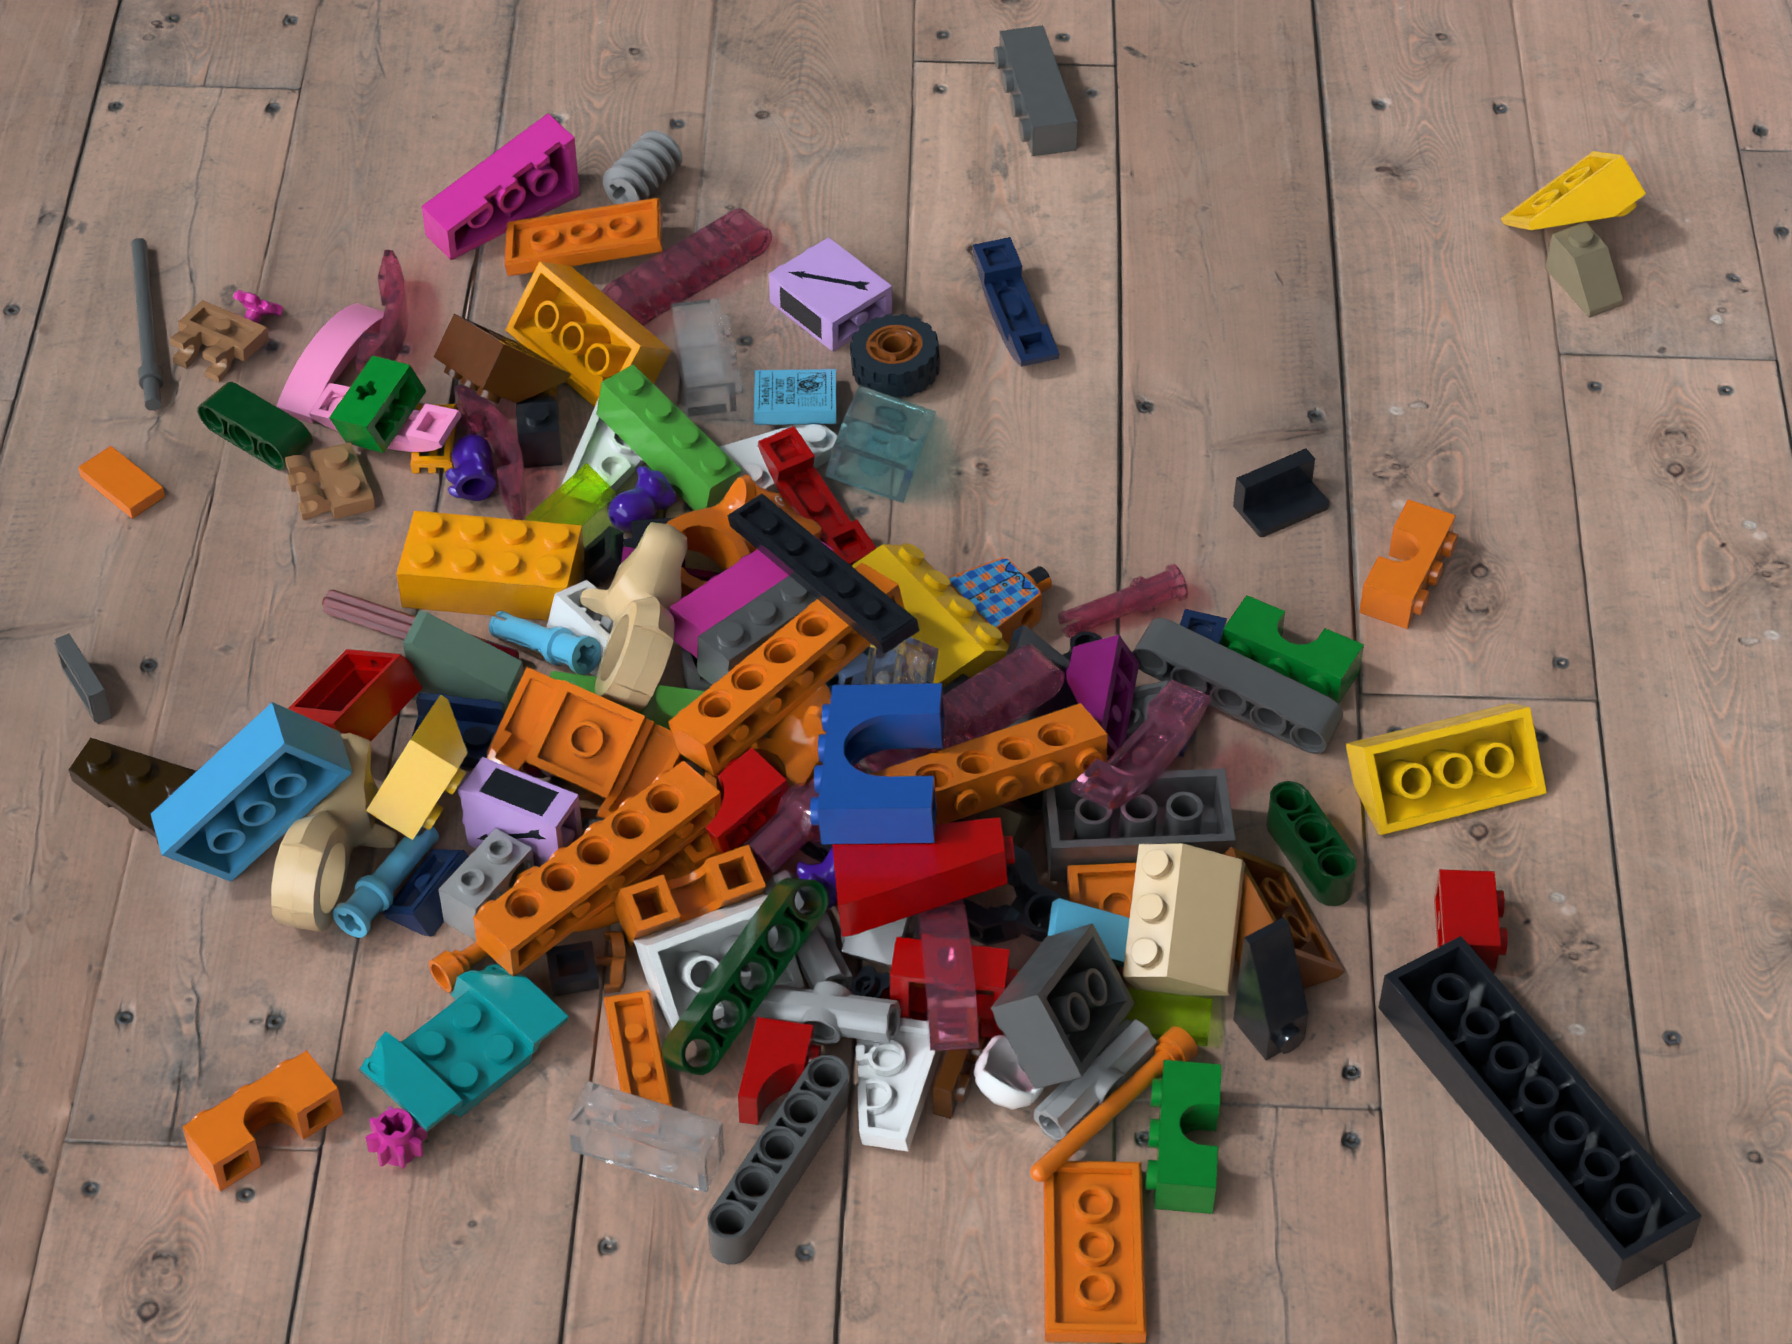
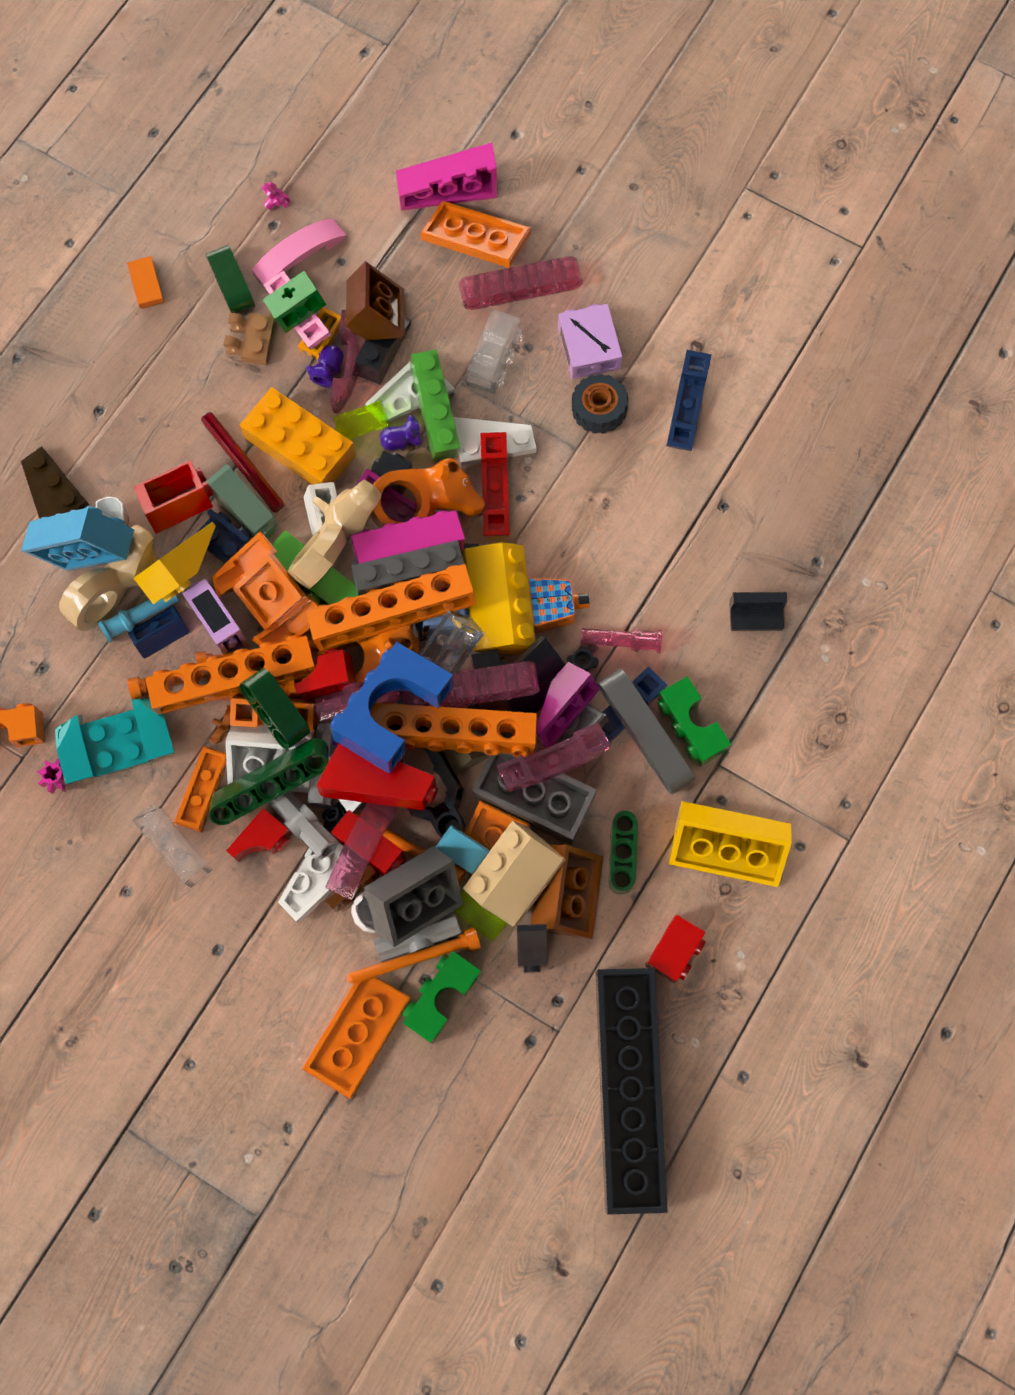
camera: 30 degrees right, 25 degrees up
dark grey tile [54,633,112,724] -> none
dark grey bar [131,238,164,411] -> none
medium nougat plate [170,300,269,382] -> none
clear pink slope [355,250,409,375] -> none
light grey brick [439,828,534,940] -> none
medium azure pin [489,611,601,675] -> none
light orange slope [505,262,672,407] -> none
black plate [546,941,599,996] -> none
black plate [584,526,624,586] -> none
light grey piece [603,130,682,205] -> none
dark grey beam [707,1055,849,1265] -> none
black tile [727,494,920,654] -> none
medium azure tile [754,369,836,425] -> none
clear light blue slope [825,385,936,503] -> none
dark grey brick [994,25,1078,157] -> none
orange arch [1359,499,1459,629] -> none
none -> dark green beam [239,668,310,750]

